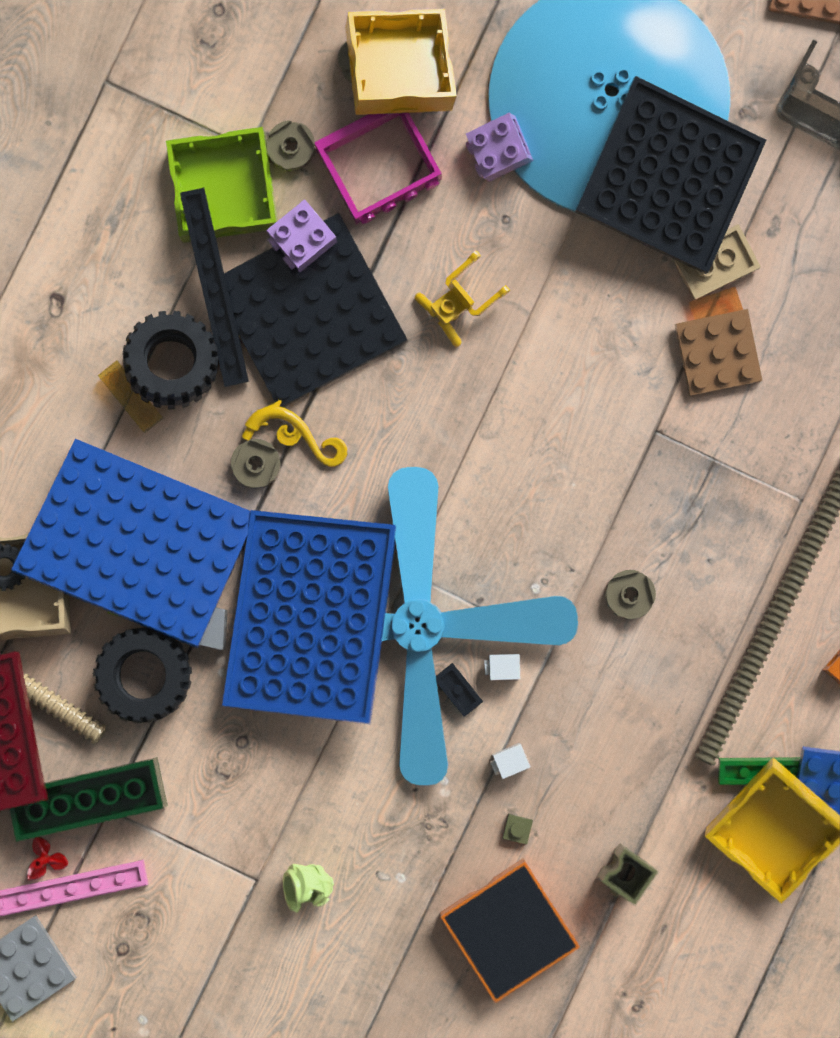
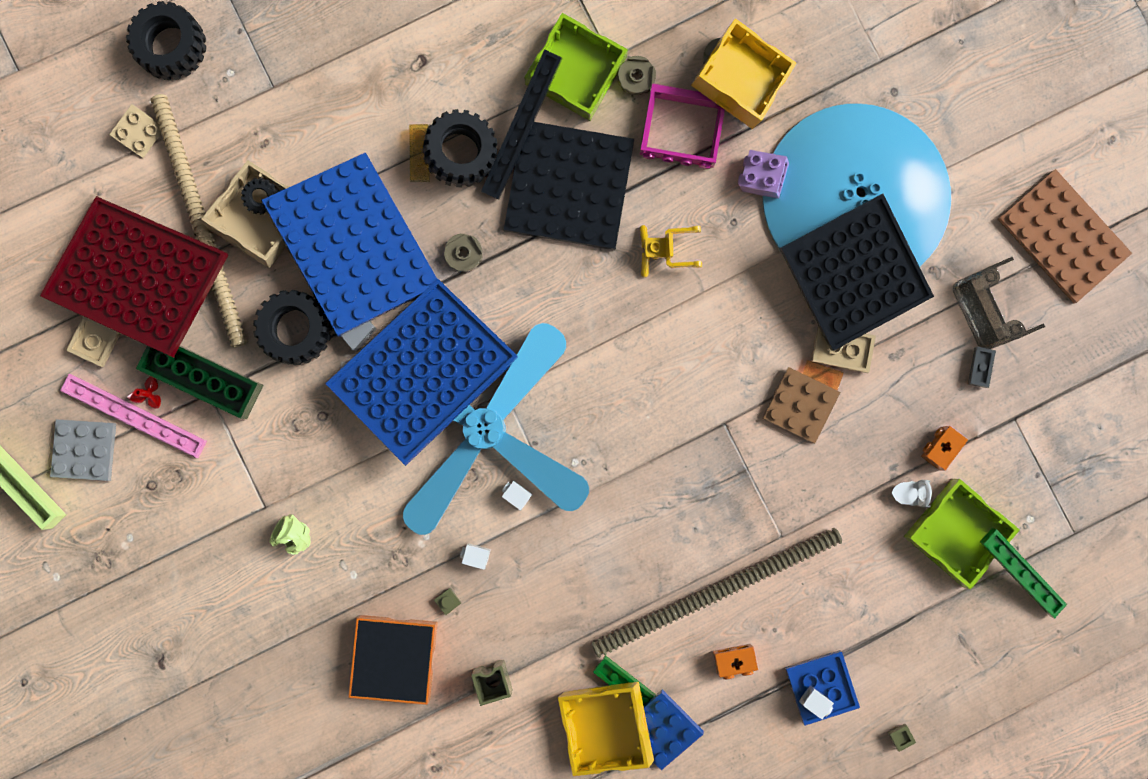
camera: 30 degrees right, 0 degrees up
yellow plant [241,400,347,467] -> none
lavender brick [267,199,337,273] -> none
black plate [436,663,483,717] -> none
dark tan plate [605,570,656,619] -> none

